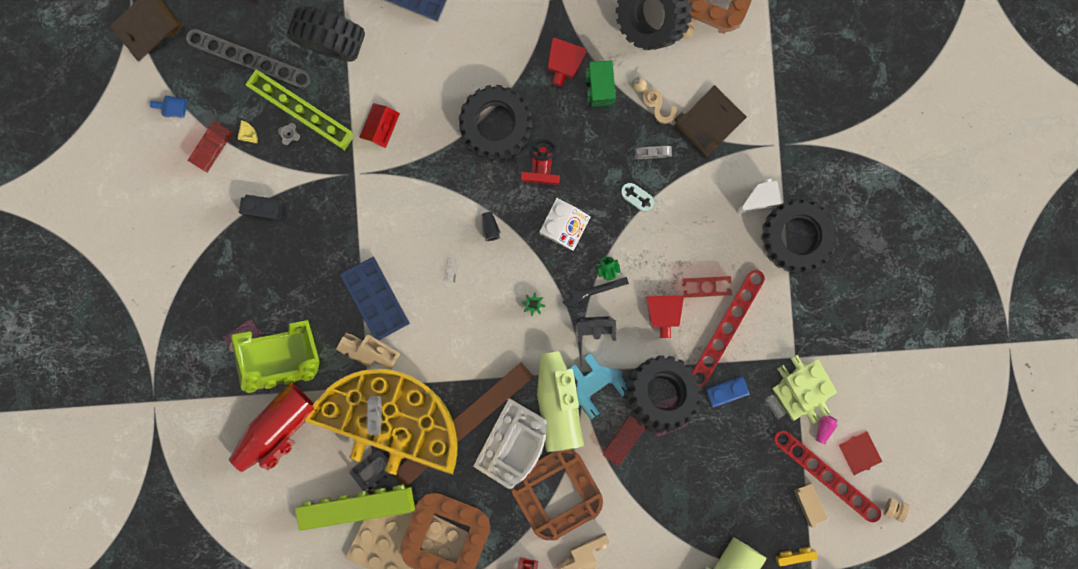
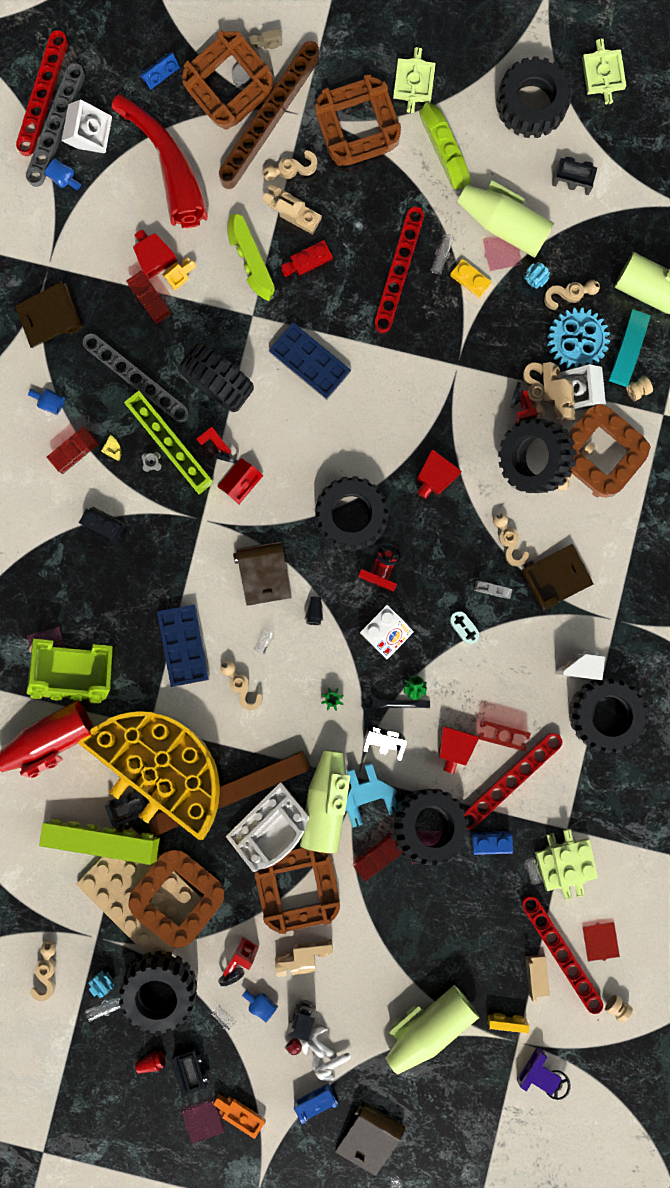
camera: 15 degrees right, 0 degrees up
tan plate [336,333,400,370] -> none
light grey piece [367,396,382,435] -> none
green brick [585,60,616,107] -> none
dark pink cone [815,415,838,444] -> none
none -> red piece [196,427,238,464]
none -> tan piece [220,661,263,710]
none -> dark brown door [233,541,292,606]

